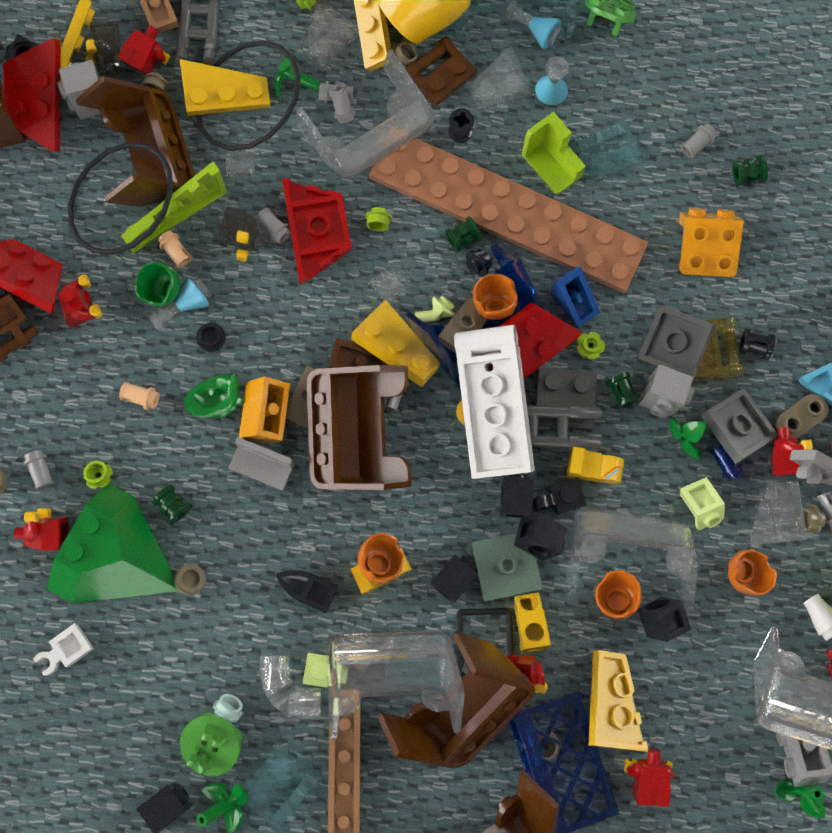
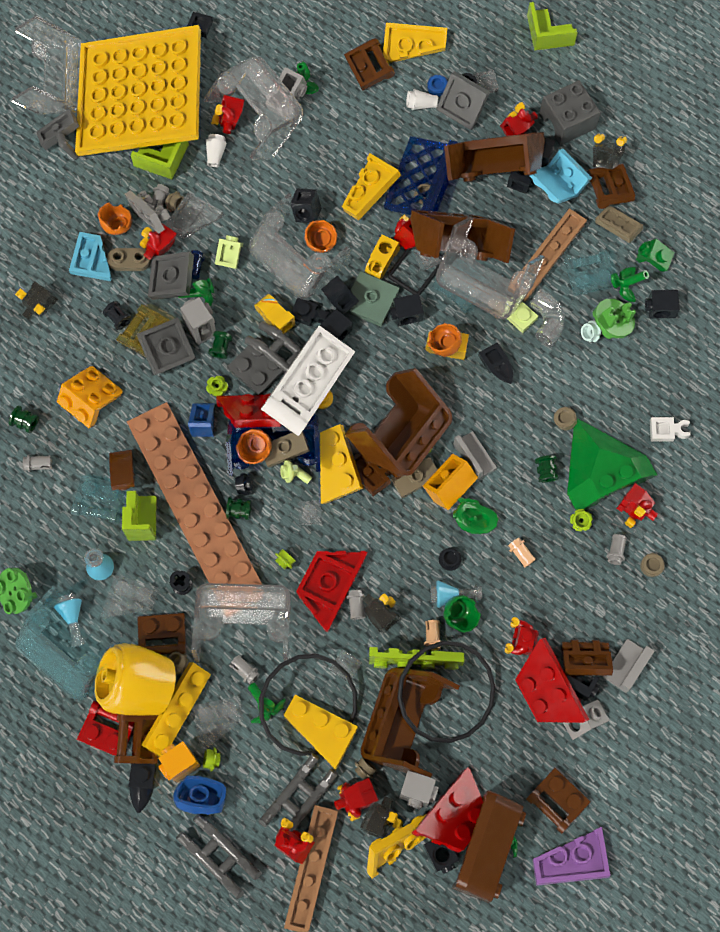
camera: 140 degrees left, 5 degrees down
light grey pin [329,84,356,123] -> none
red piece [624,749,675,807] -> none
orange hair [728,549,777,596] -> none
none -> reddish brown slope [109,450,135,490]

